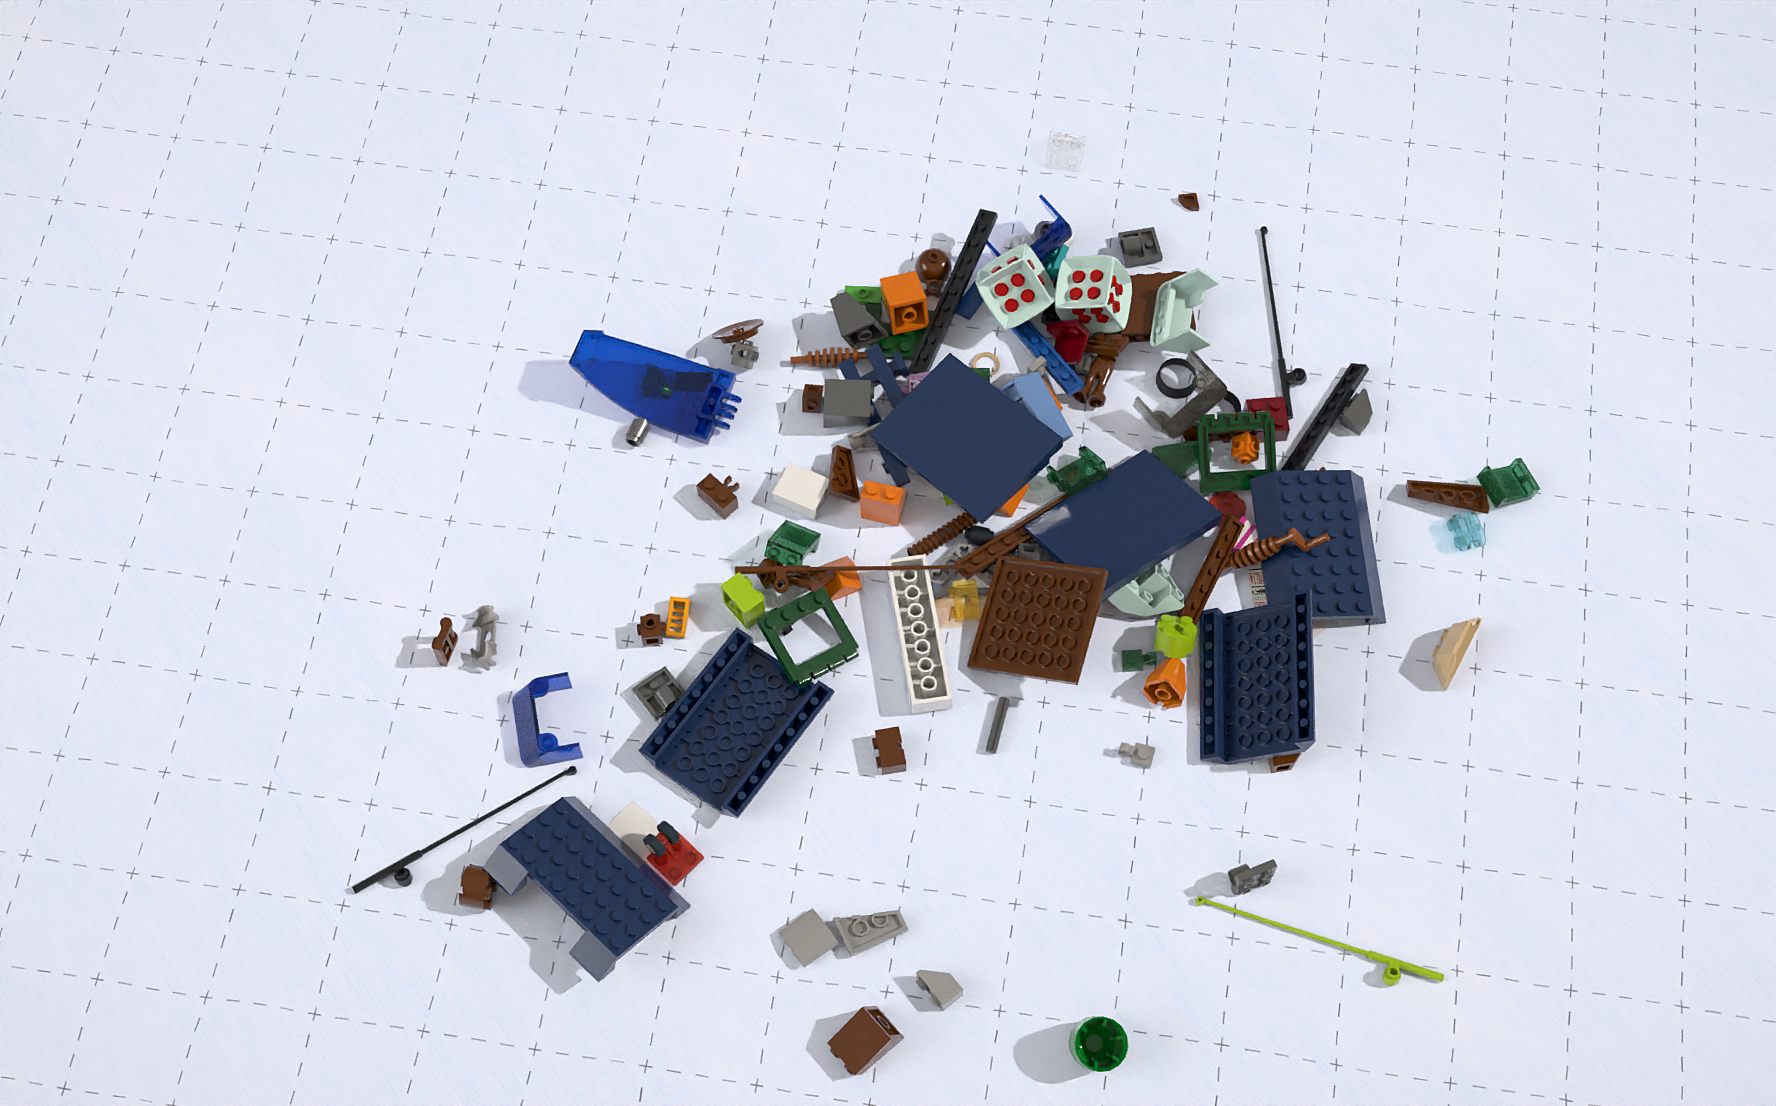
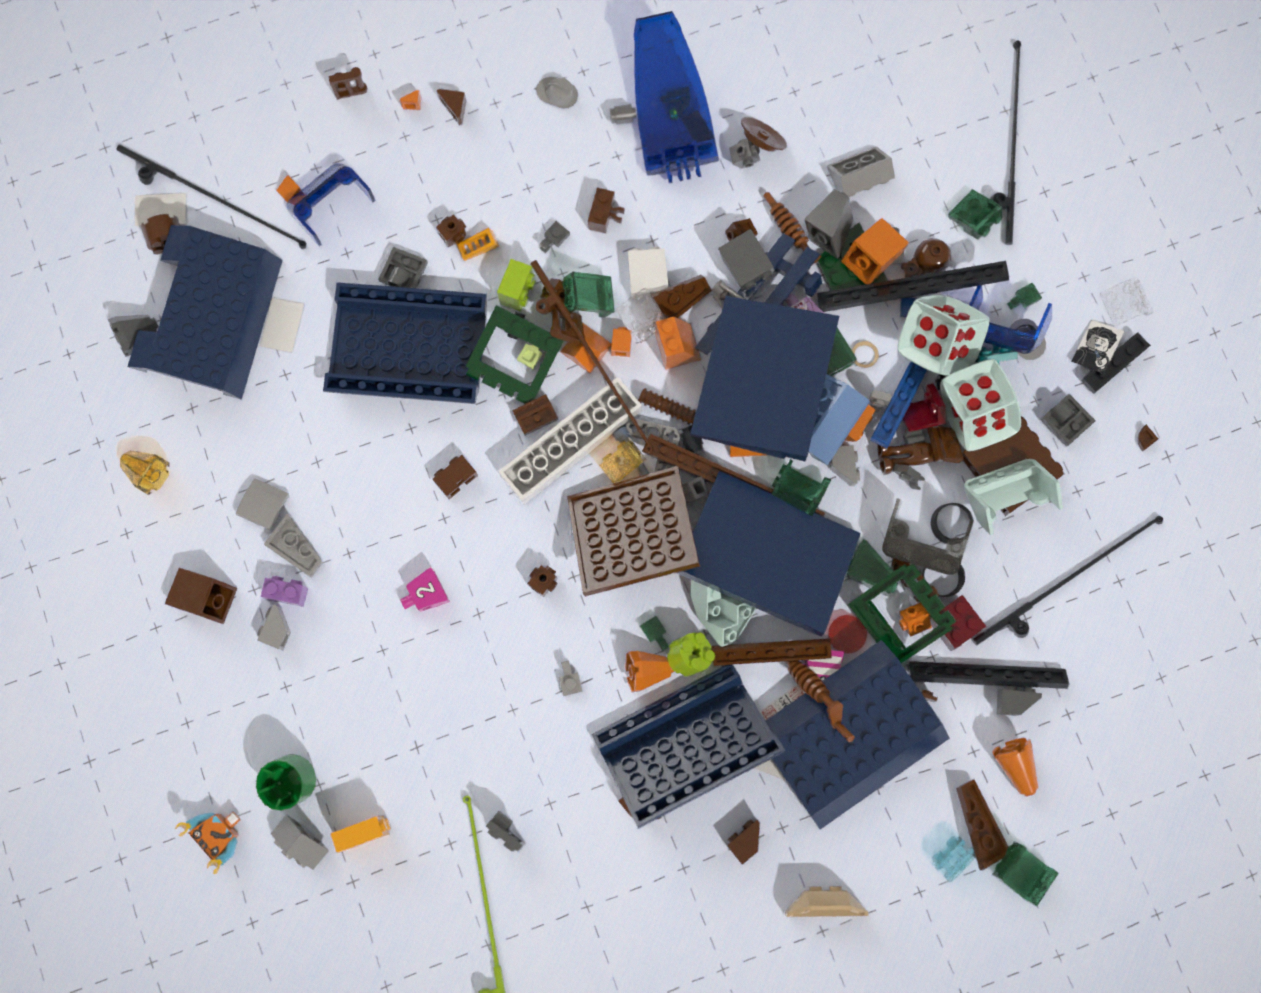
camera: 60 degrees right, 15 degrees up
light grey piece [470,605,499,671] -> none
clear red plate [643,820,704,886] -> none
bright green plate [844,285,882,305] -> none
dark grey axle [986,697,1010,754] -> none
none -> dark grey cone [108,315,158,357]
none -> clear yellow cone [120,450,170,495]
none -> white sticker [134,193,186,226]
none -> medium lavender brick [260,576,308,607]
none -> light grey brick [270,814,329,870]
none -> orange slope [276,175,302,204]
none -> light orange brick [330,815,391,853]
none -> orange slope [400,90,421,110]
none -> dark pink torso [400,567,450,612]
none -> reddish brown slope [436,89,467,126]
none -> reddish brown plate [512,394,559,436]
none -> yellowish green plate [517,343,543,370]
none -> reddish brown brick [527,565,558,597]
none -> light grey piece [536,77,578,109]
none -> dark grey plate [539,221,570,253]
none -> orange brick [611,327,632,357]
none -> clear bracket [616,288,668,343]
none -> reddish brown slope [726,819,760,865]
none -> light grey slope [827,146,895,197]
none -> light grey slope [829,445,860,487]
none -> dark grey plate [893,464,925,490]
none -> clear green plate [948,189,1003,240]
none -> black piece [989,40,1022,245]
none -> orange cone [992,738,1038,796]
none -> clear green plate [1007,282,1042,310]
none -> sticker [1071,320,1124,374]
none -> black plate [1081,332,1151,394]

